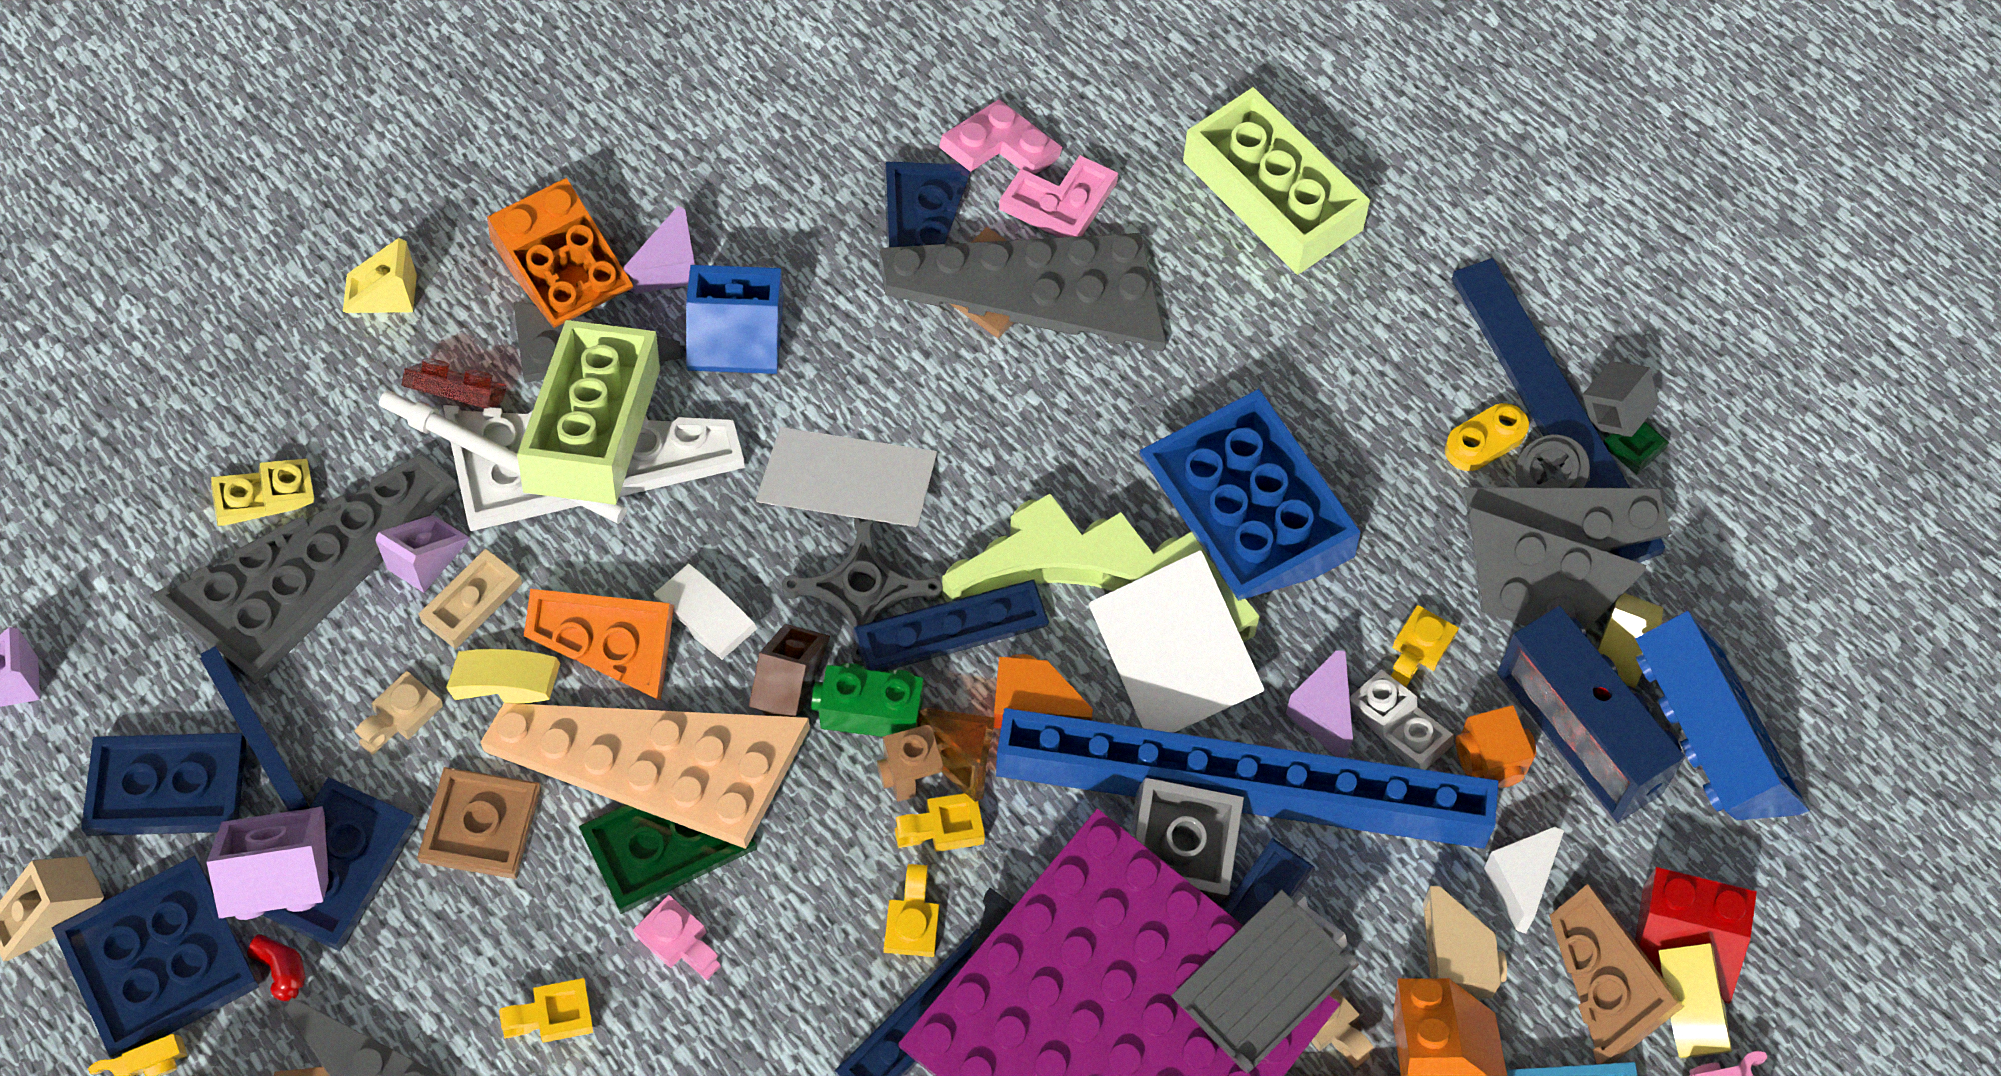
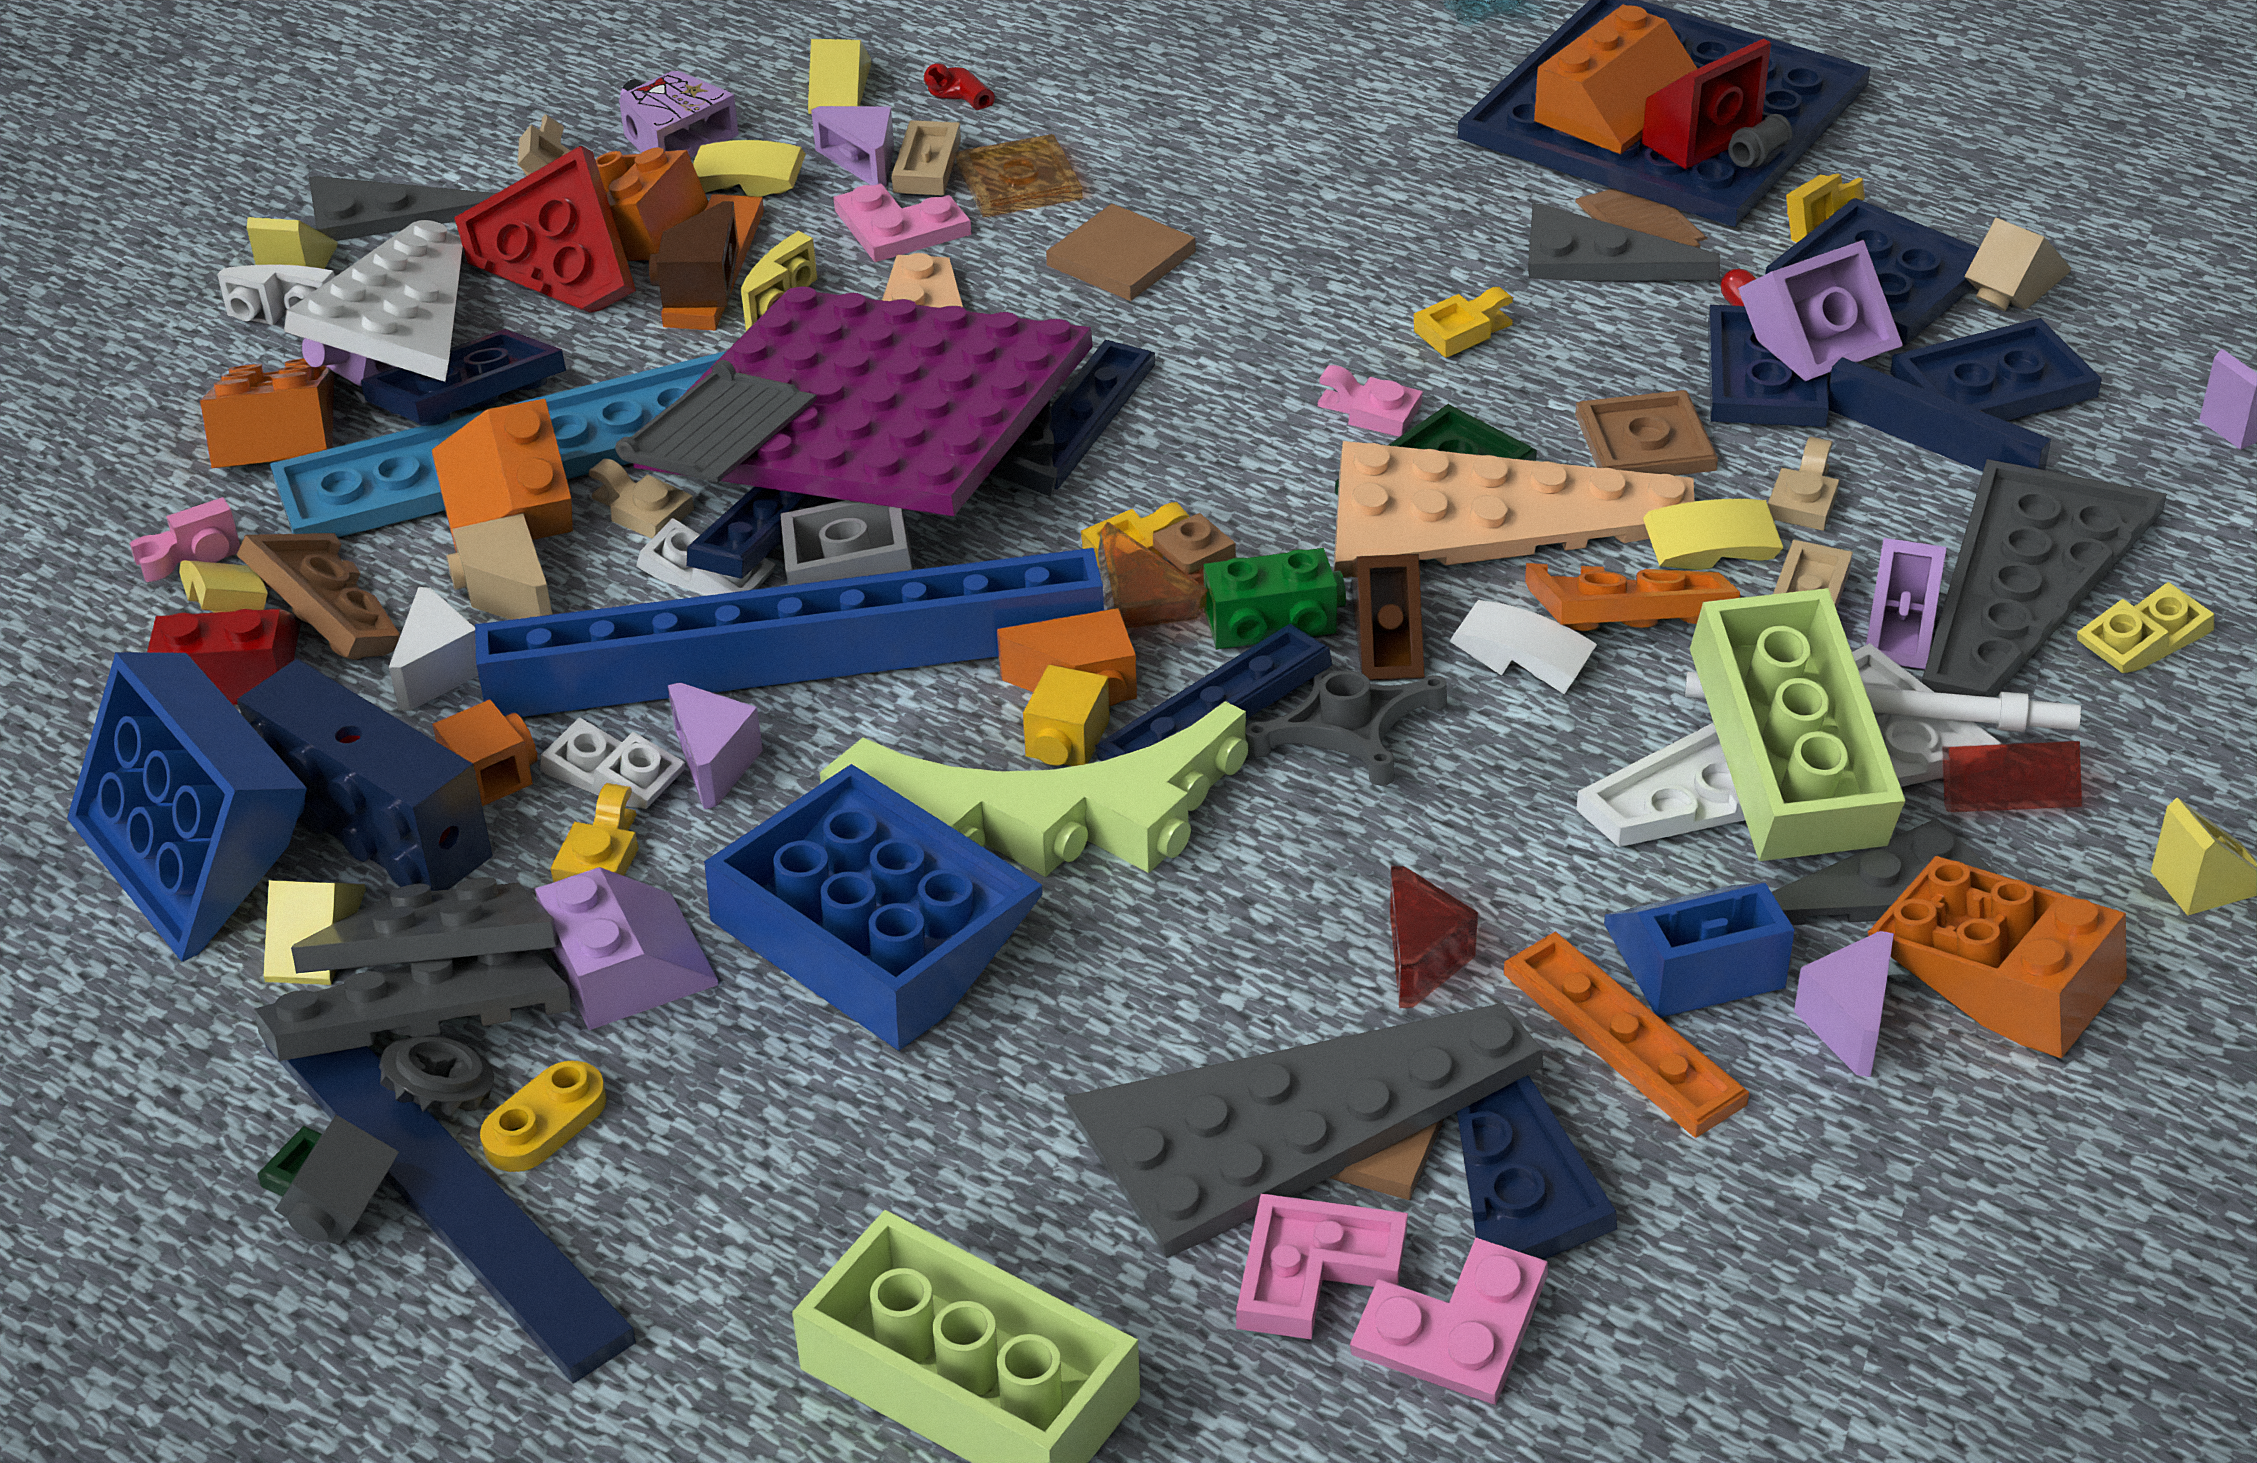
camera: 165 degrees right, 20 degrees down
white sticker [756,427,937,527] -> none
yellow plate [884,864,939,957] -> none
white sticker [1089,551,1264,733] -> none
none -> lavender slope [535,867,718,1030]
none -> yellow brick [1023,664,1110,766]
none -> clear red slope [1389,866,1478,1008]
none -> orange tile [1503,931,1749,1138]

